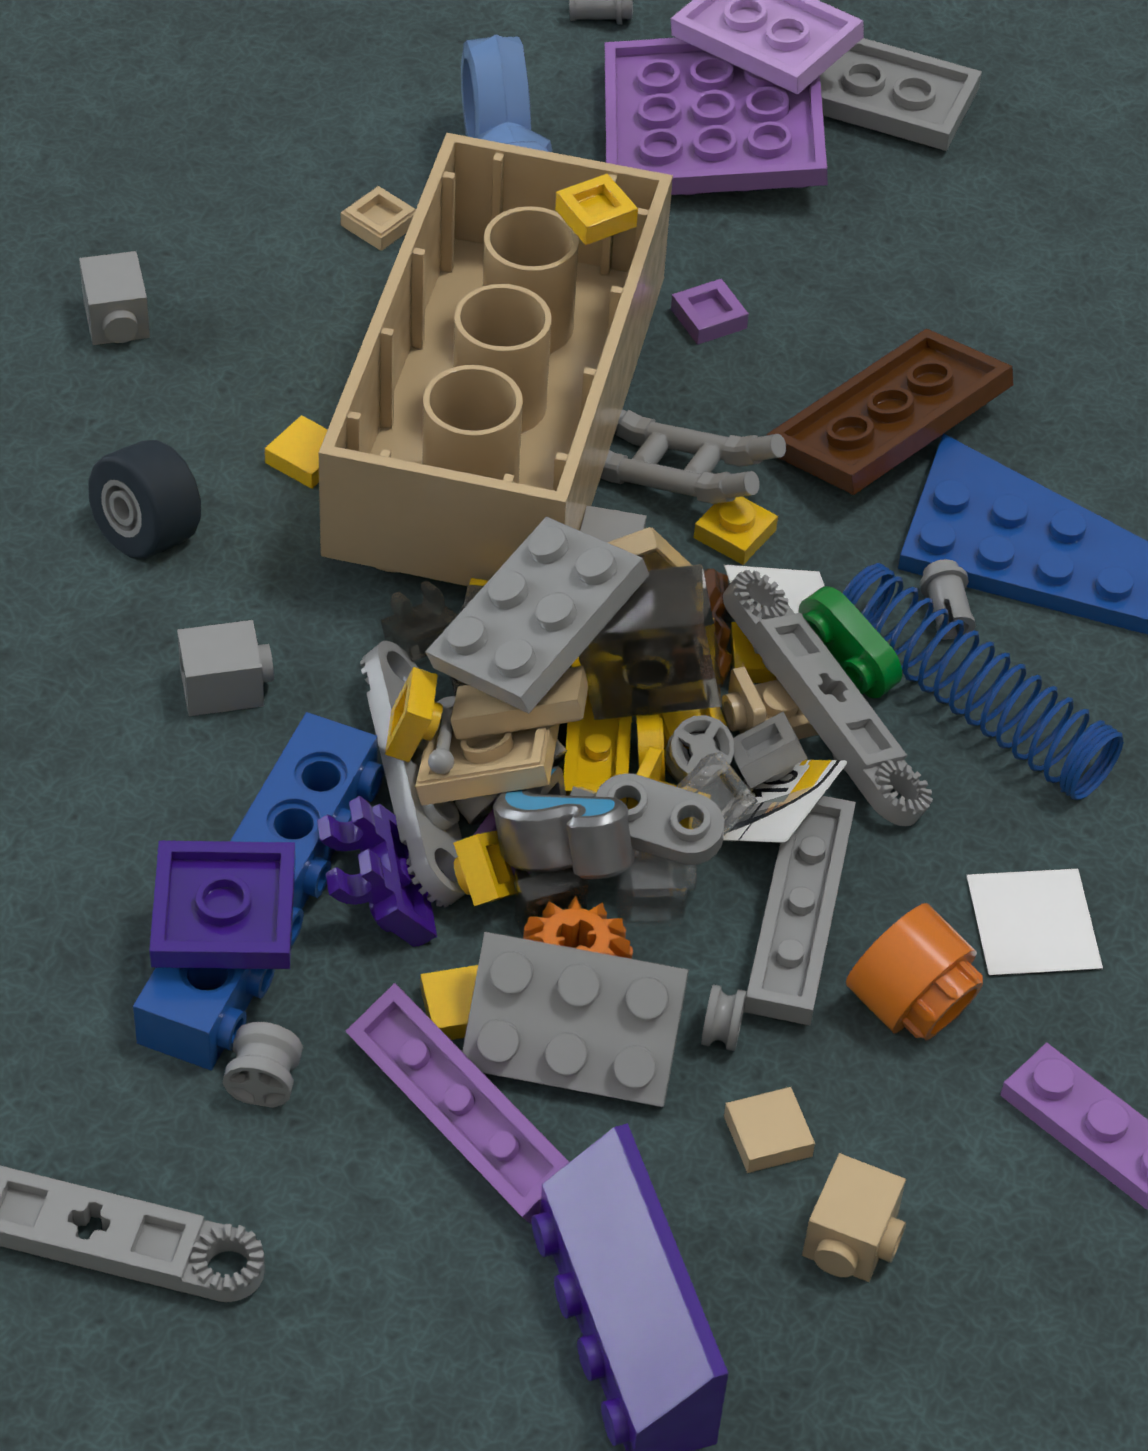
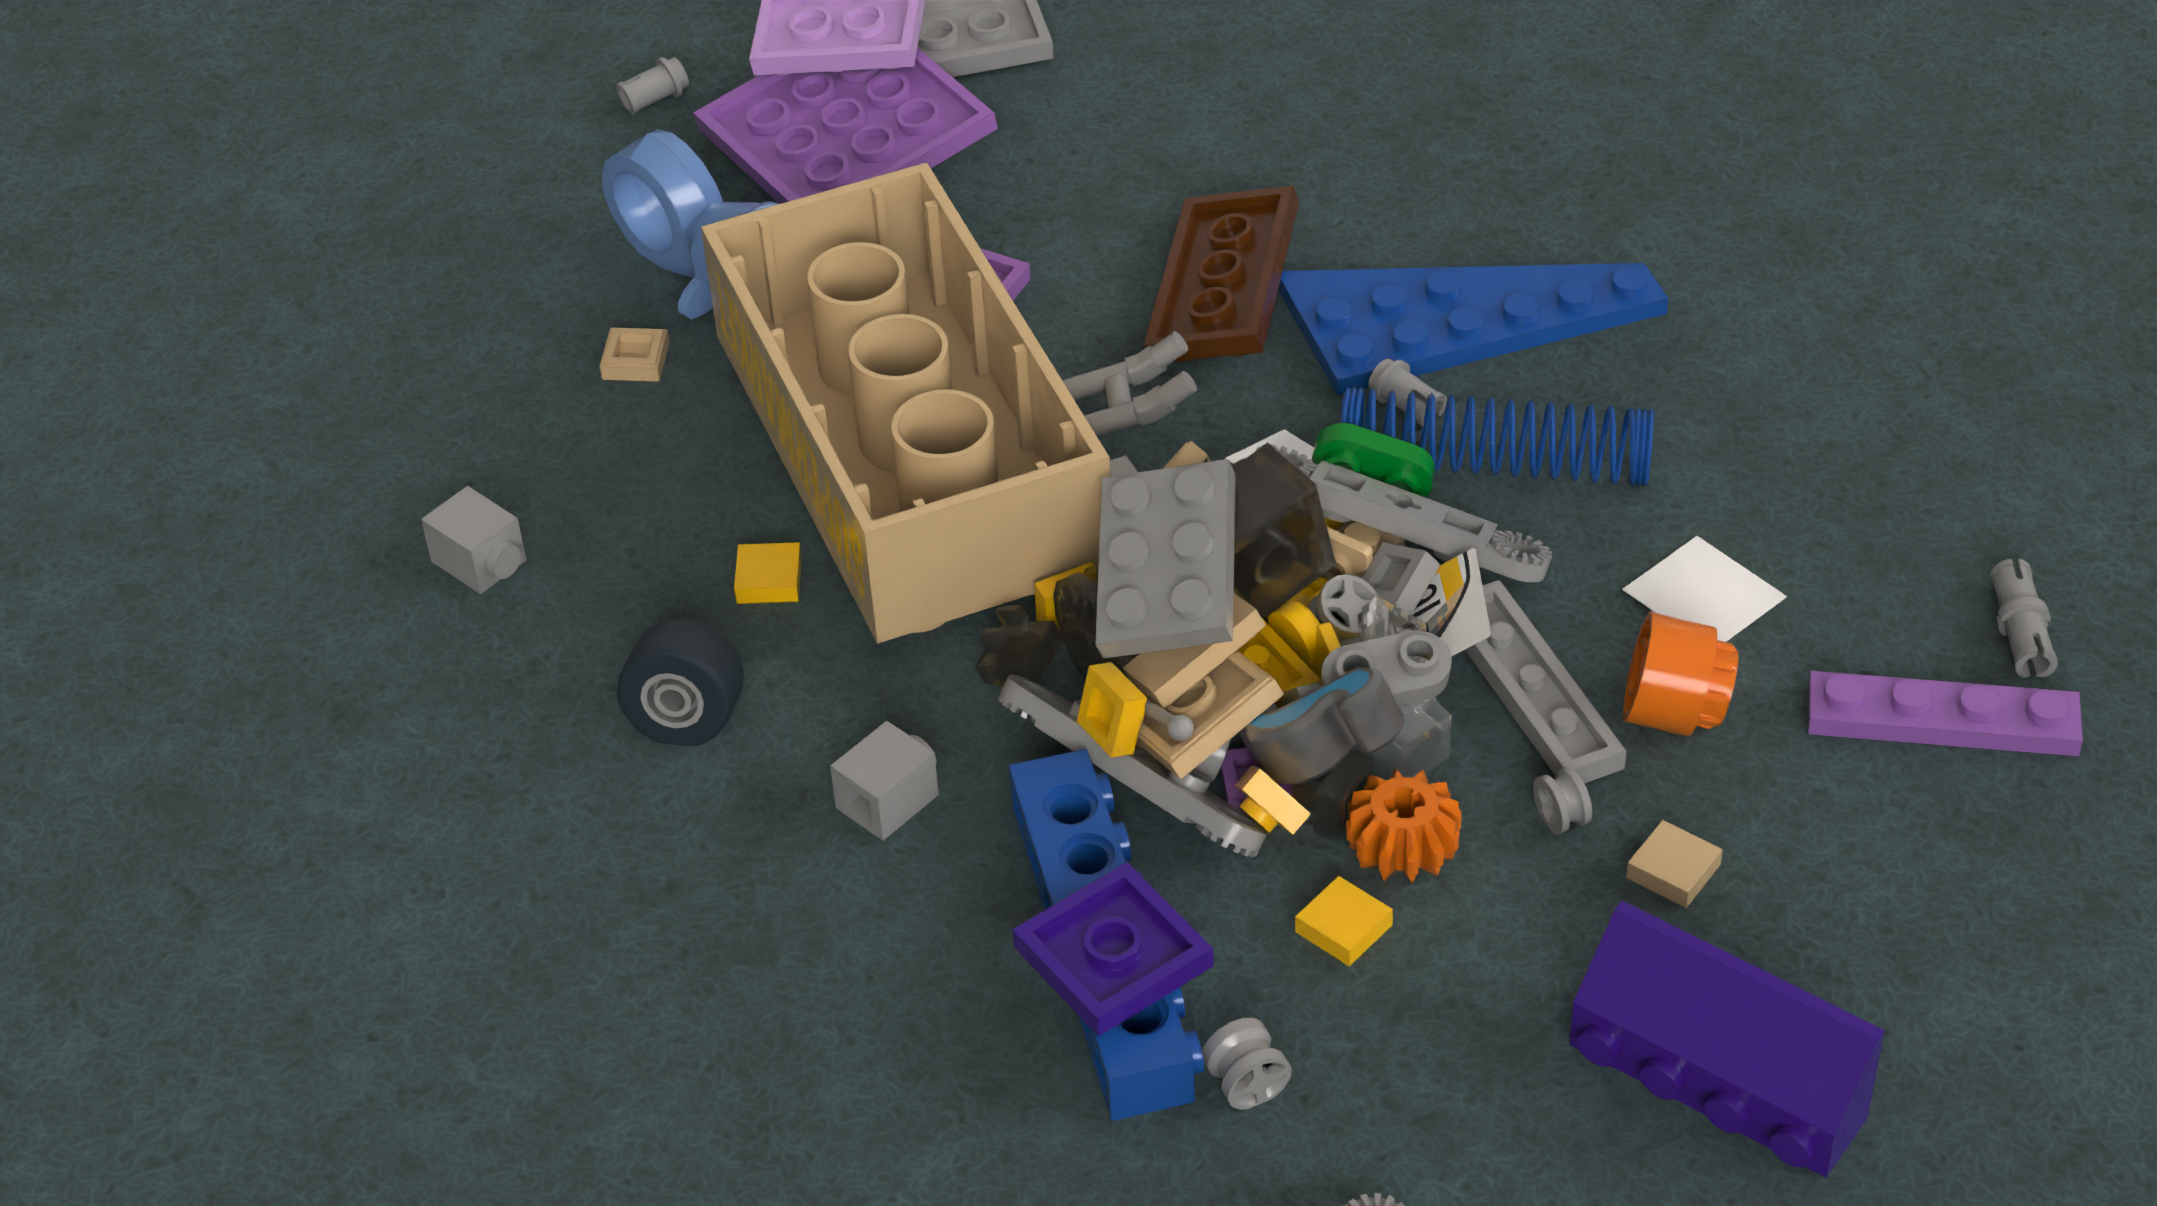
camera: 30 degrees left, 5 degrees down
dark purple plate [317,796,437,947] -> none
medium lavender plate [346,983,569,1224] -> none
light grey plate [462,932,689,1107] -> none
yellow plate [555,173,638,245] -> none
yellow plate [693,497,778,565] -> none
tan brick [802,1153,906,1282] -> none

